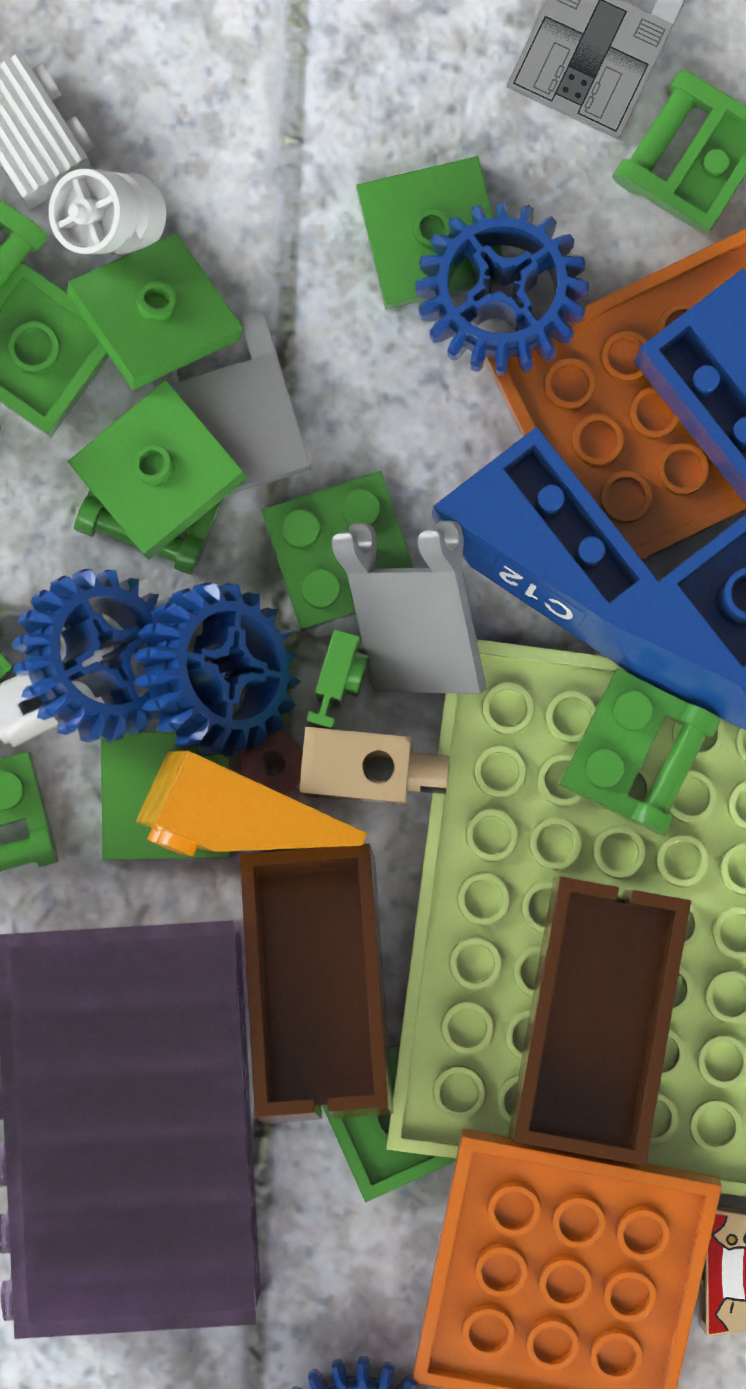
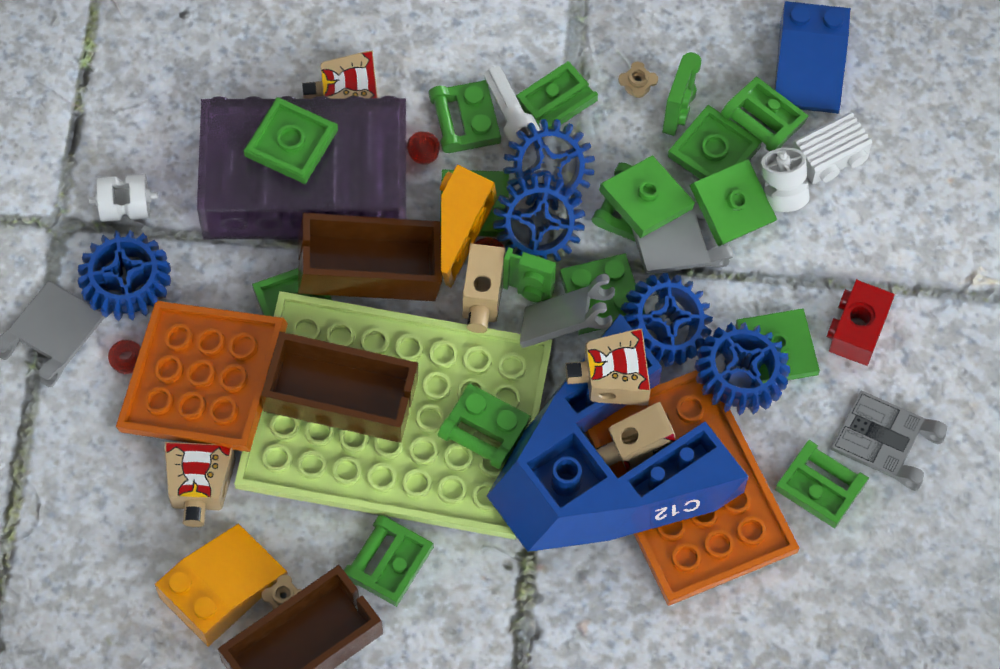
camera: 90 degrees right, 20 degrees down
none -> bright green plate [244,97,338,184]
none -> clear red plate [407,131,440,165]
none -> torso [565,329,651,406]
none -> tan torso [596,402,676,472]
none -> blue gear [621,273,713,367]
none -> red brick [826,279,895,366]

